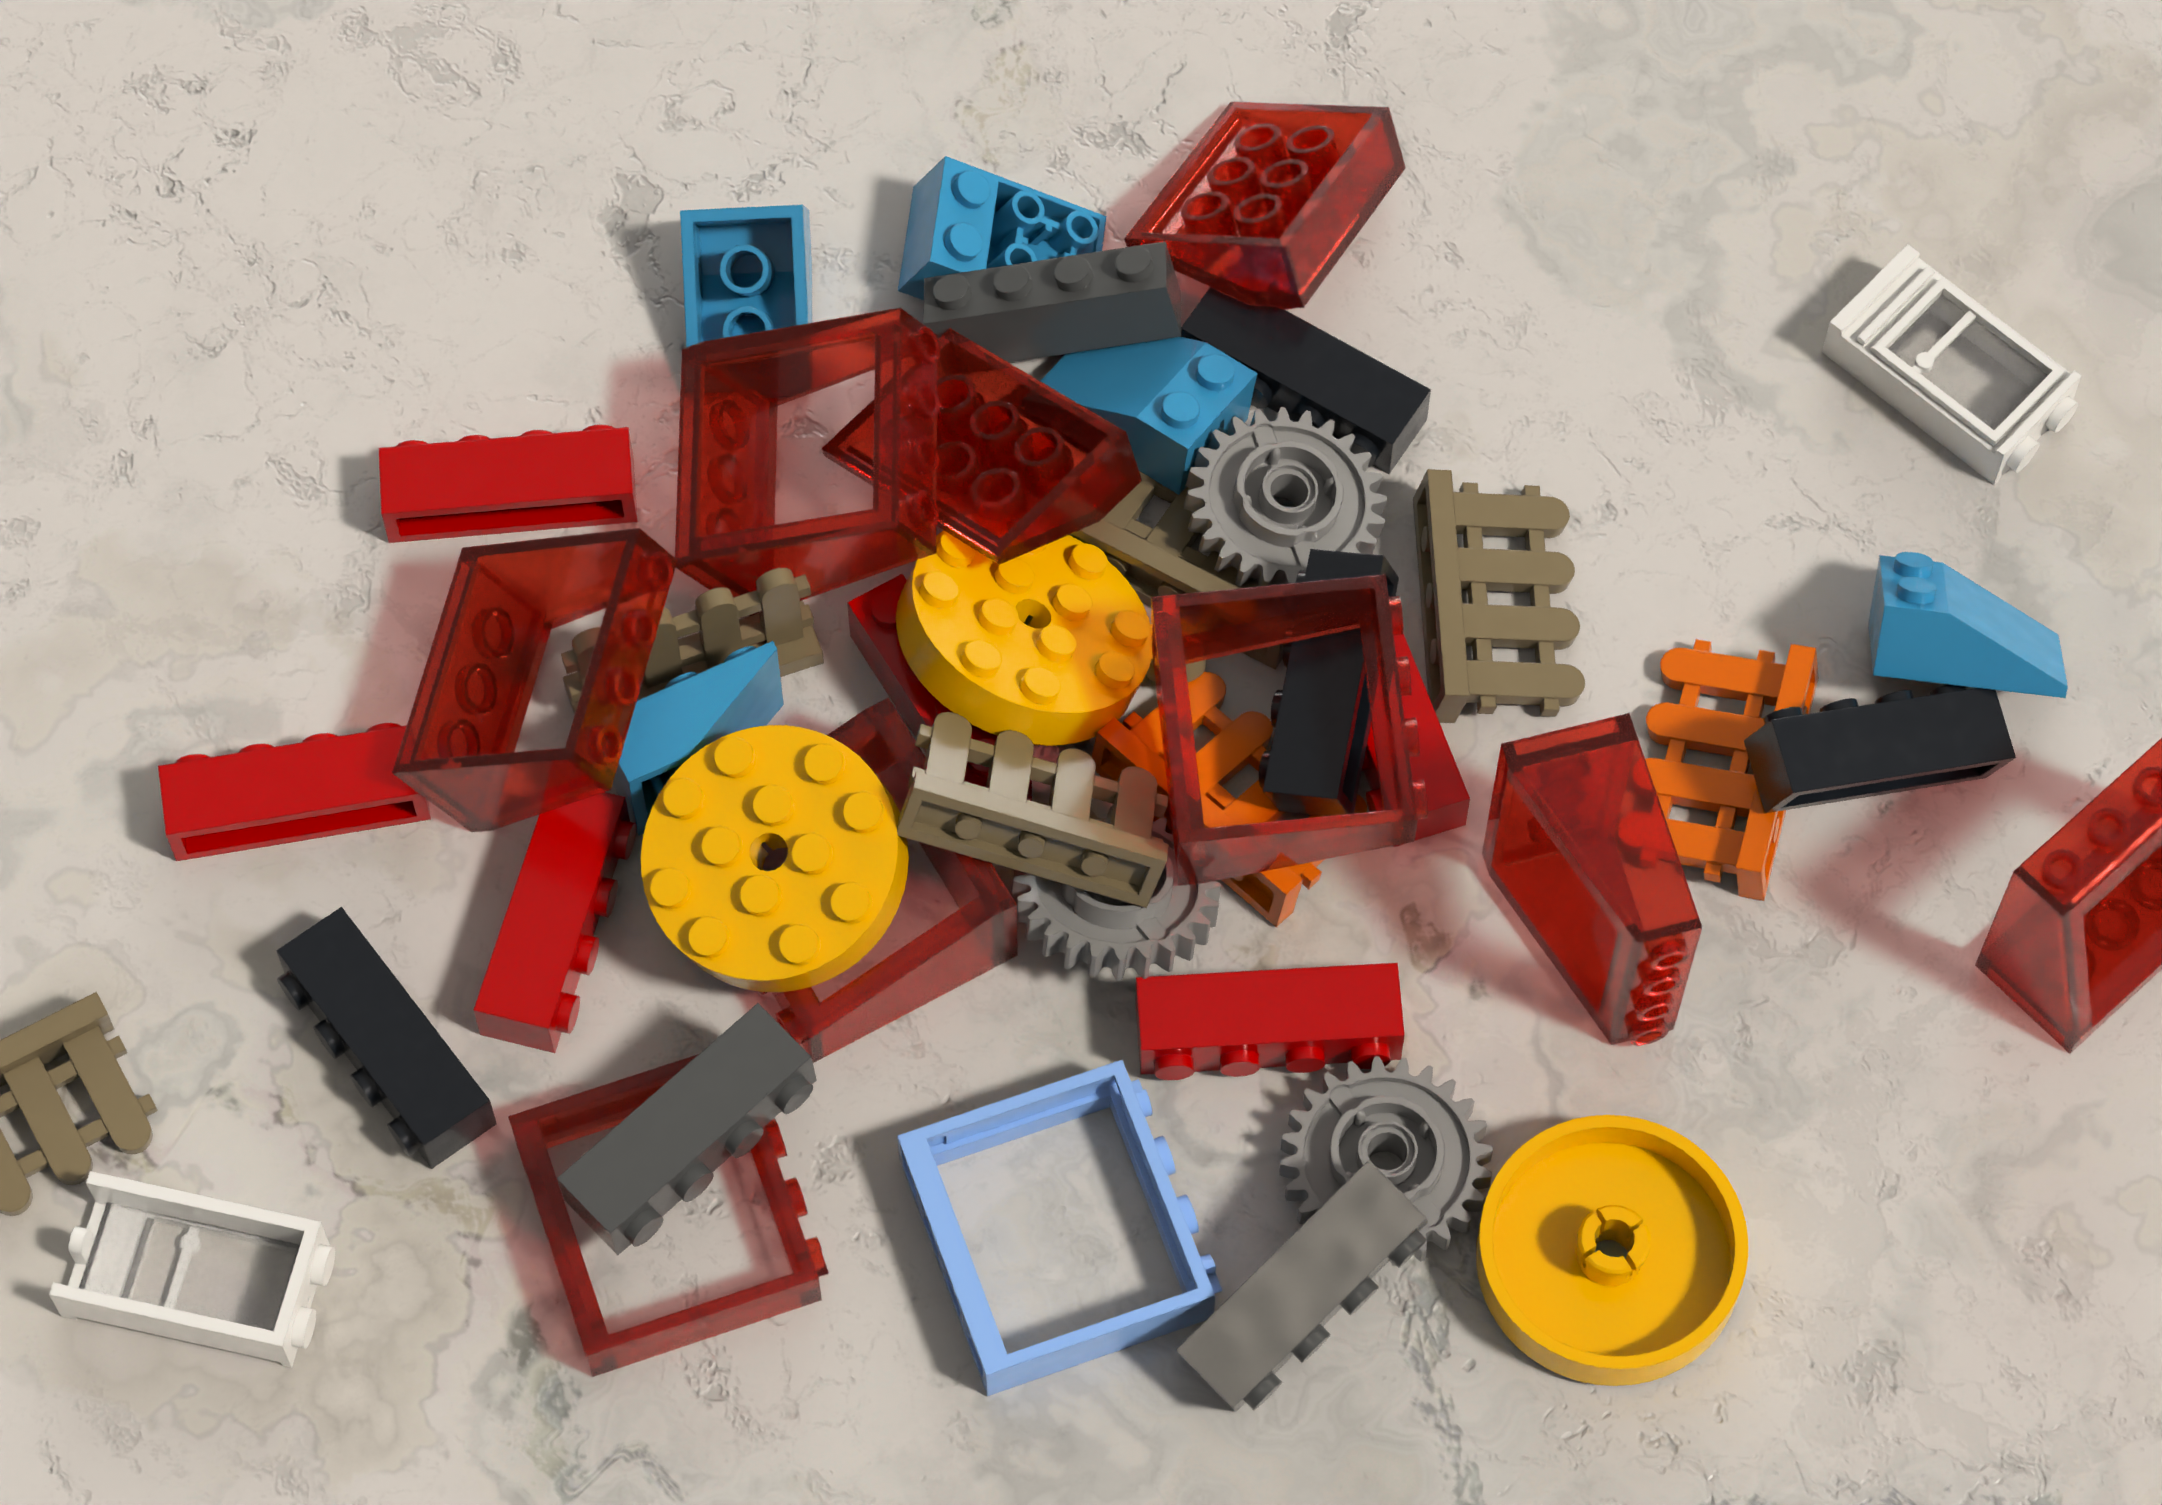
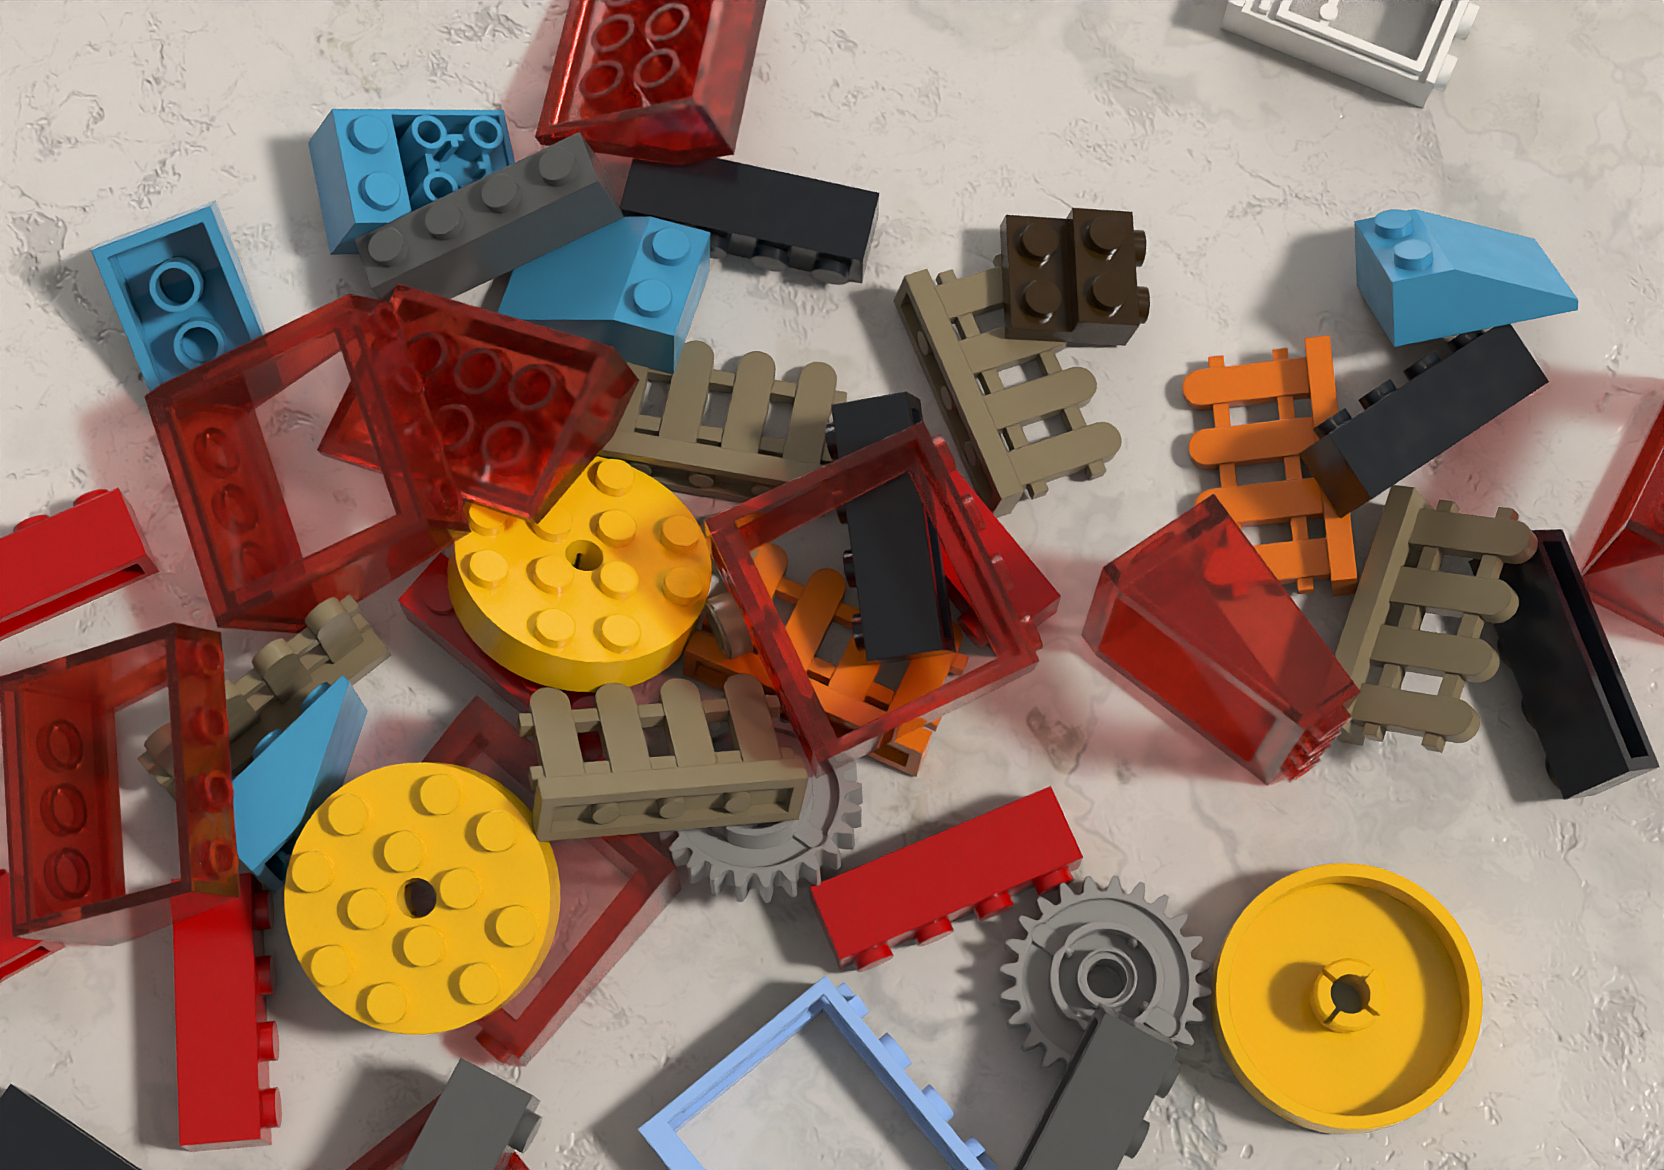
camera: 20 degrees left, 10 degrees up
light grey gear [1184,407,1387,599] -> none
none -> dark tan tile [704,591,753,660]
none -> dark brown plate [1000,208,1150,346]
none -> dark tan fence [1314,485,1538,753]
none -> black brick [1468,529,1660,800]

